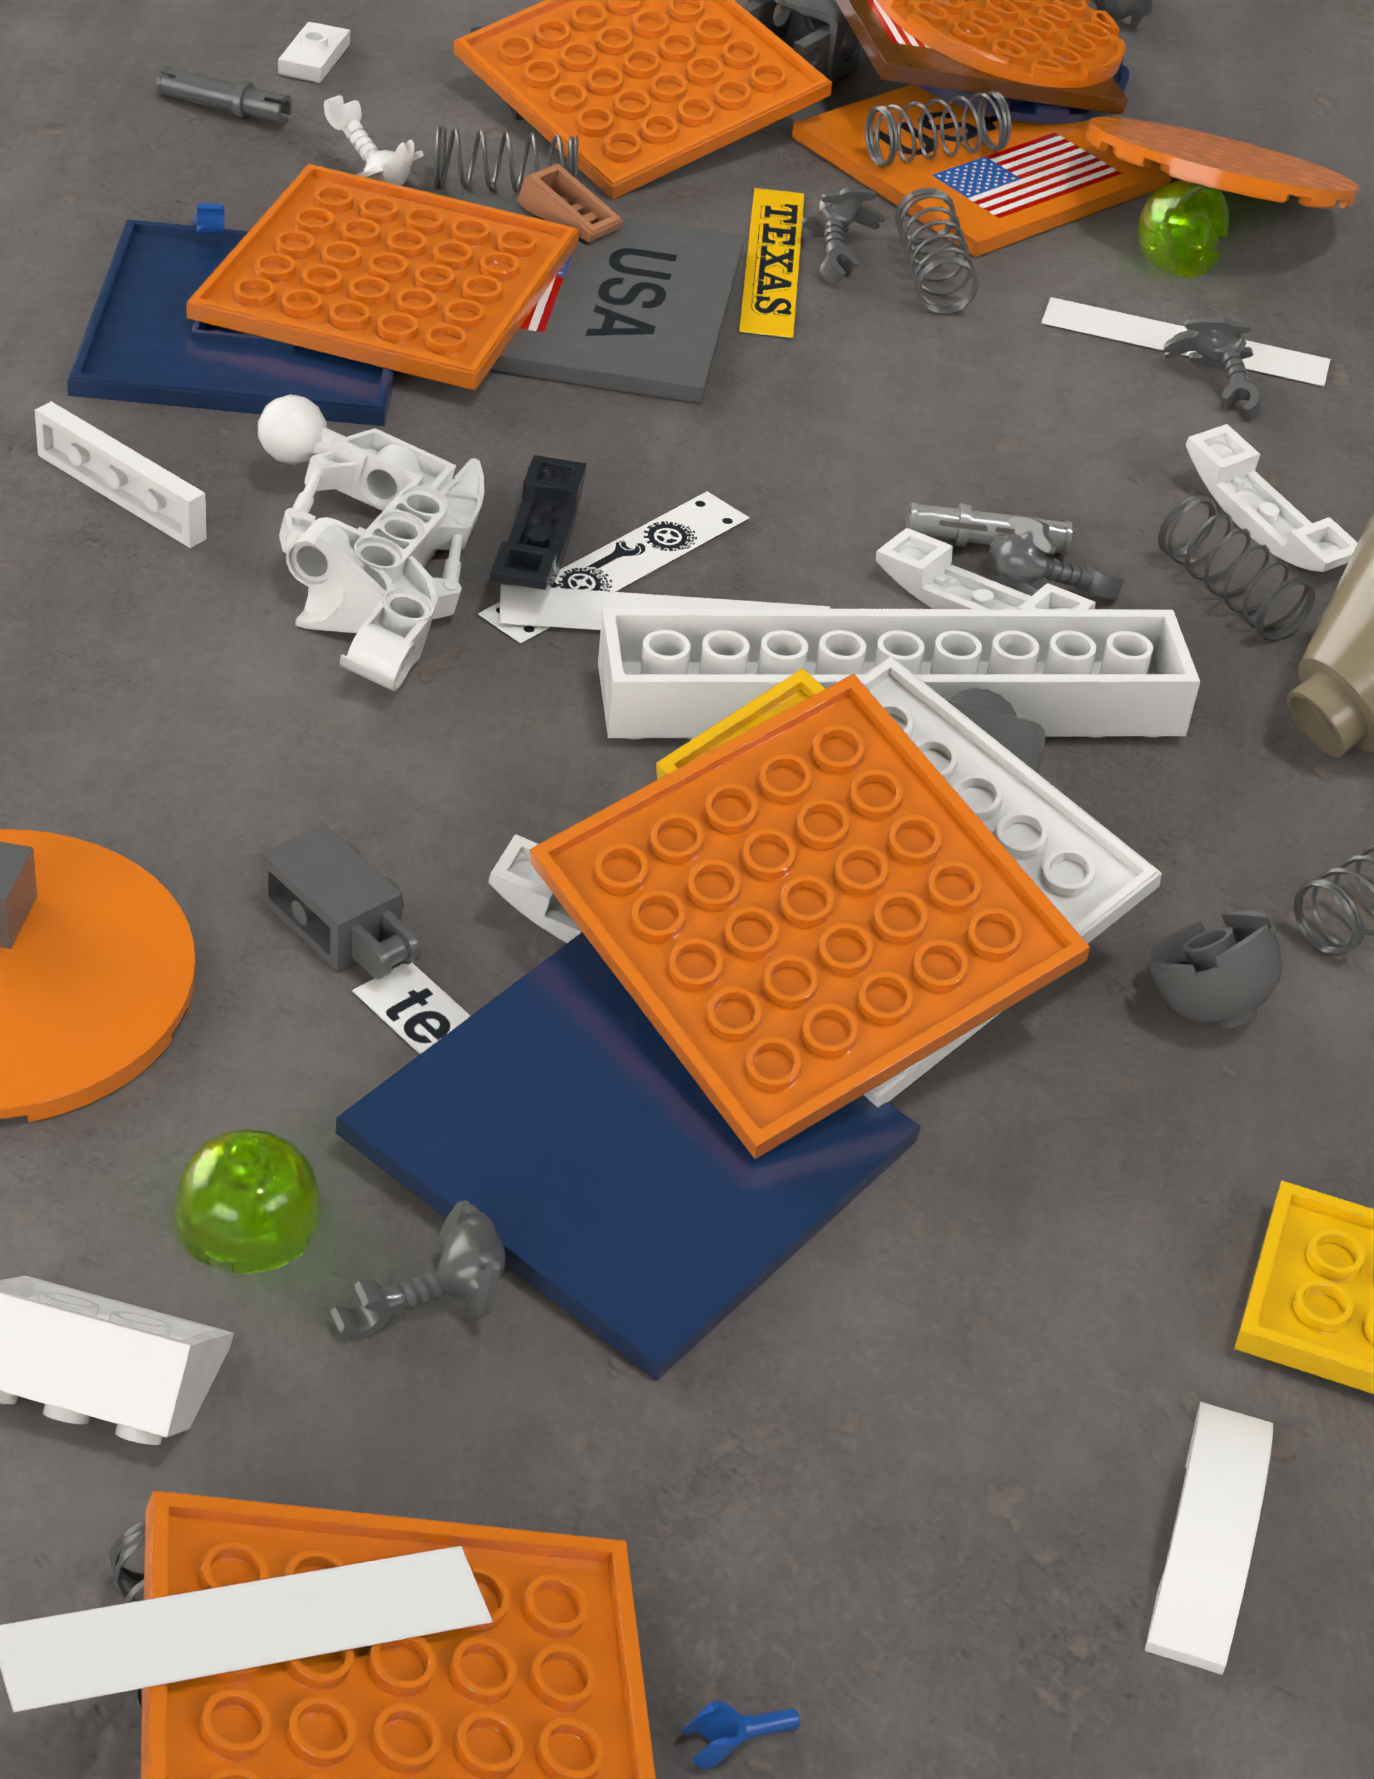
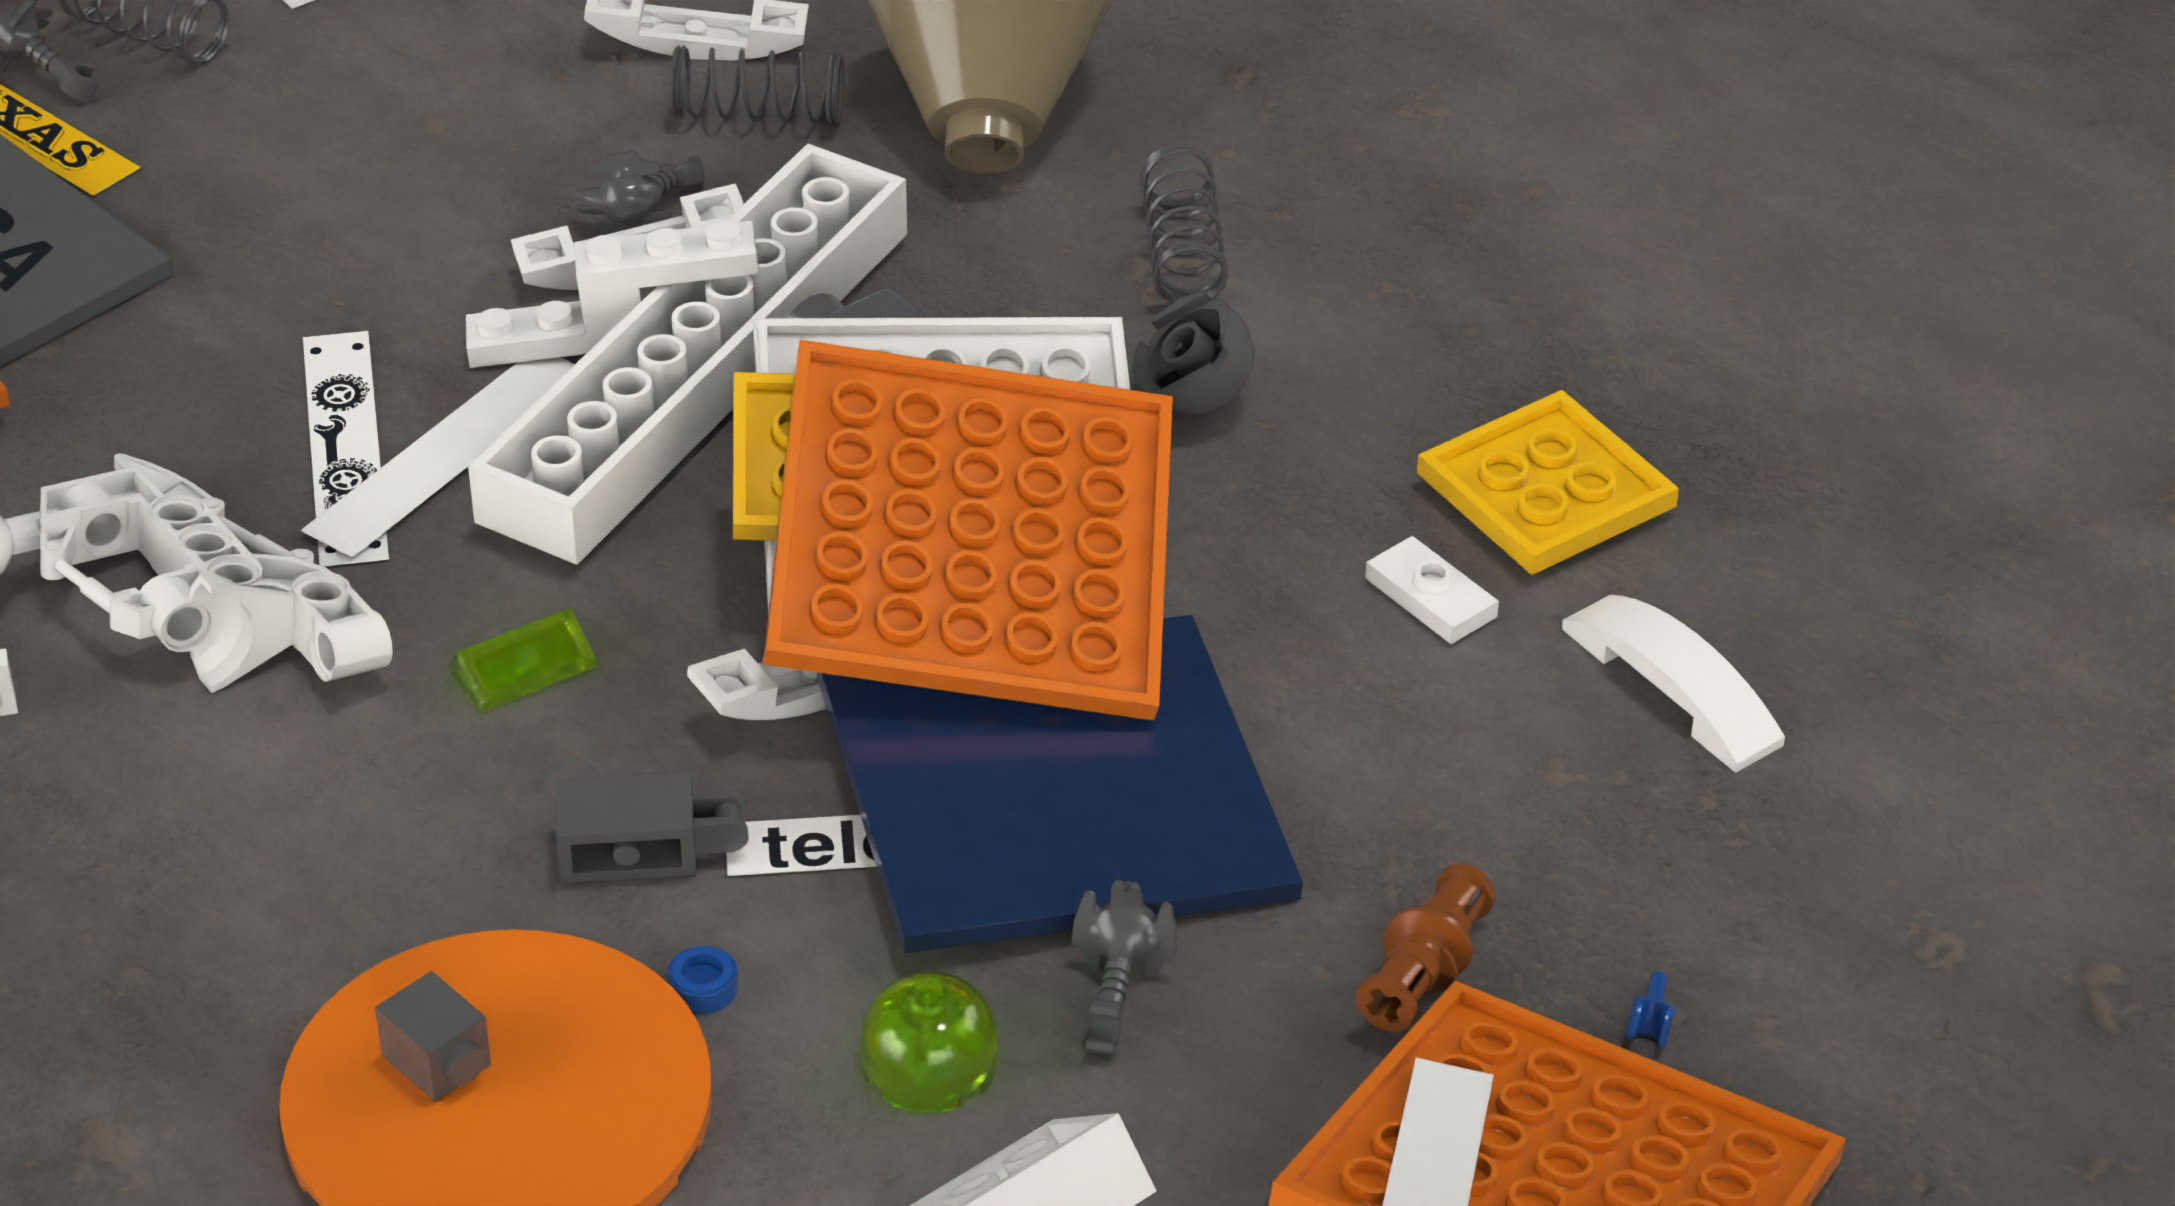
camera: 50 degrees left, 0 degrees up
black slope [490,455,587,590] -> none
light grey pin [906,502,1073,555] -> none
none -> clear neon green slope [449,607,598,713]
none -> white bracket [466,221,759,368]
none -> blue tile [667,946,738,1014]
none -> dark orange piece [1356,863,1496,1032]
none -> white plate [1365,536,1499,644]

